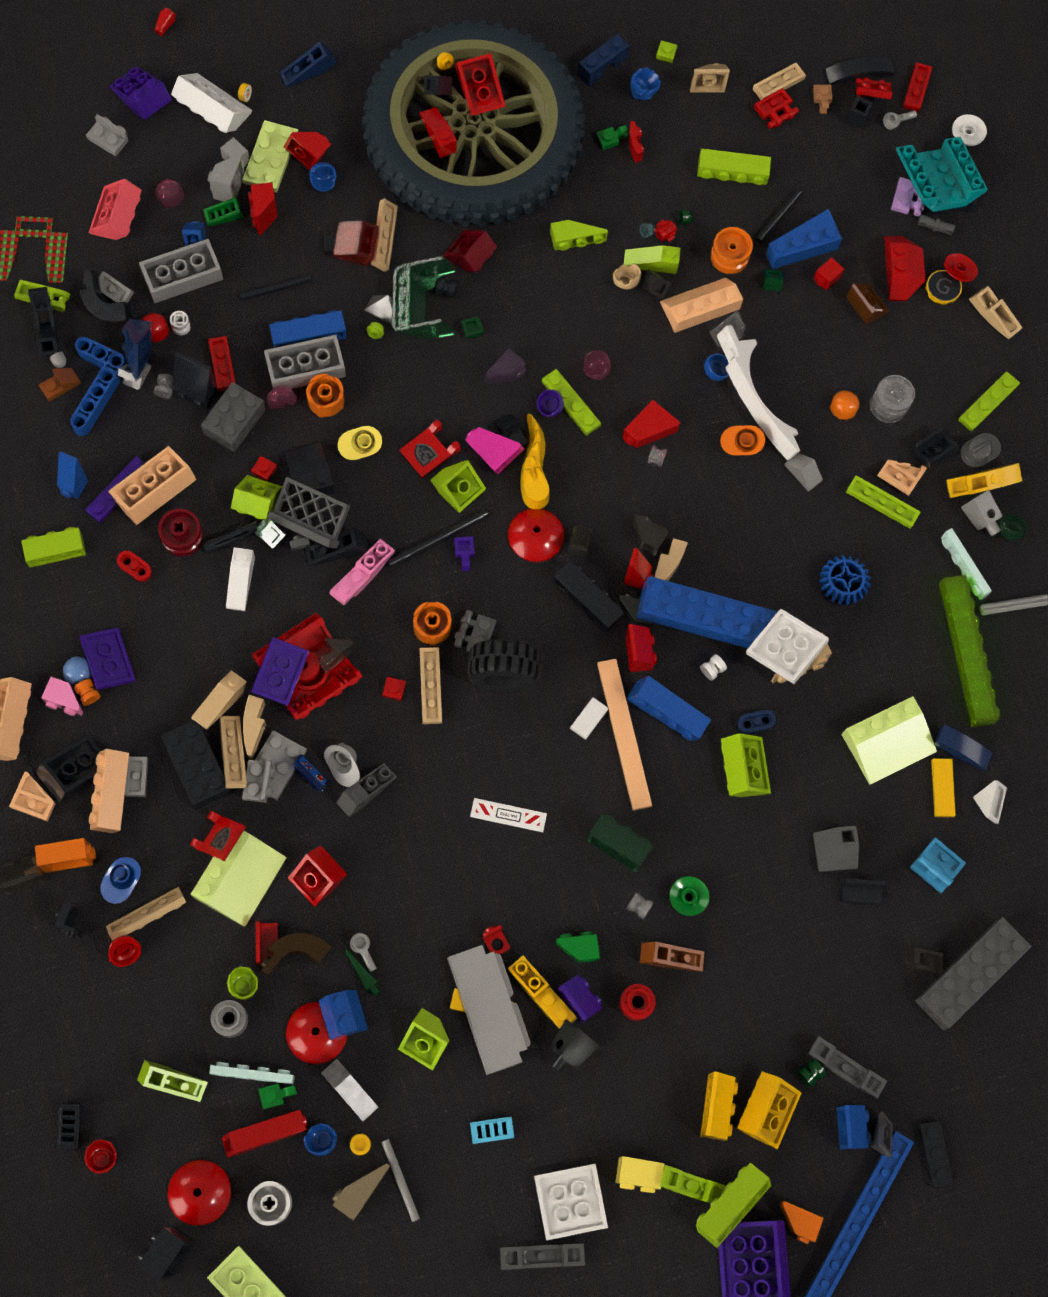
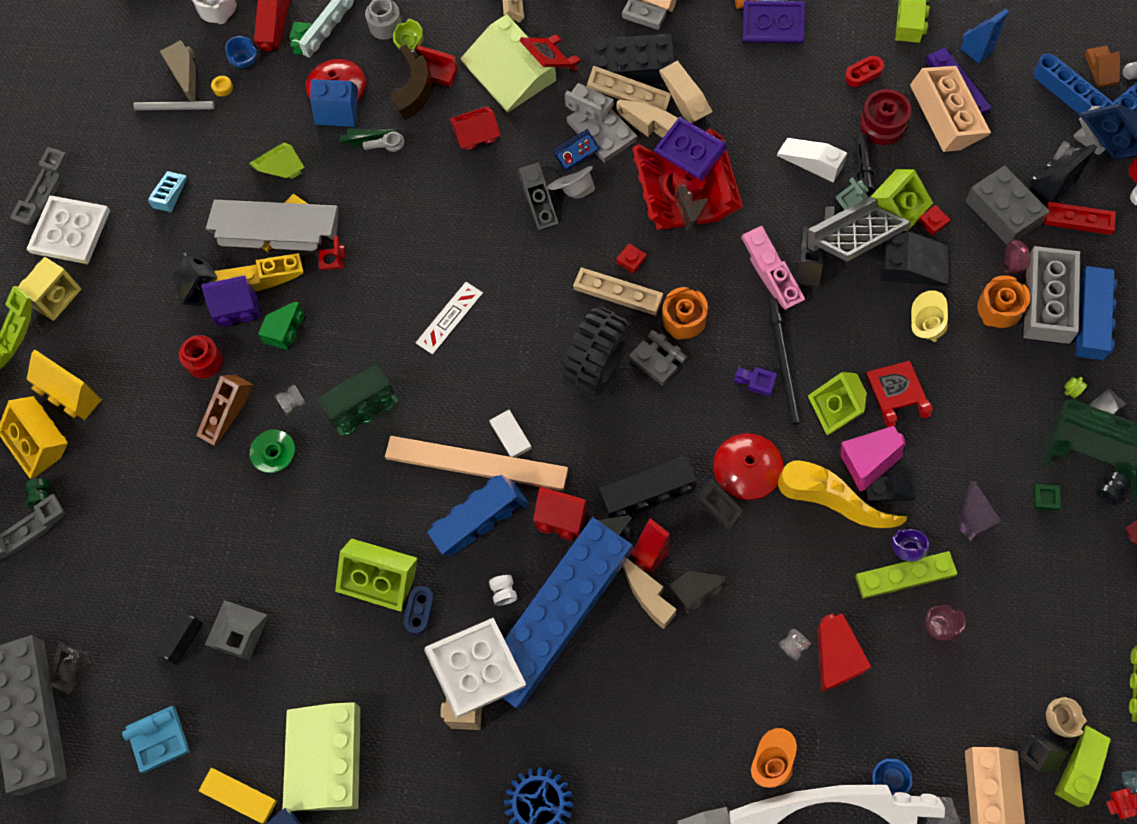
camera: 130 degrees right, 5 degrees down
slope [321,1059,378,1121] -> none

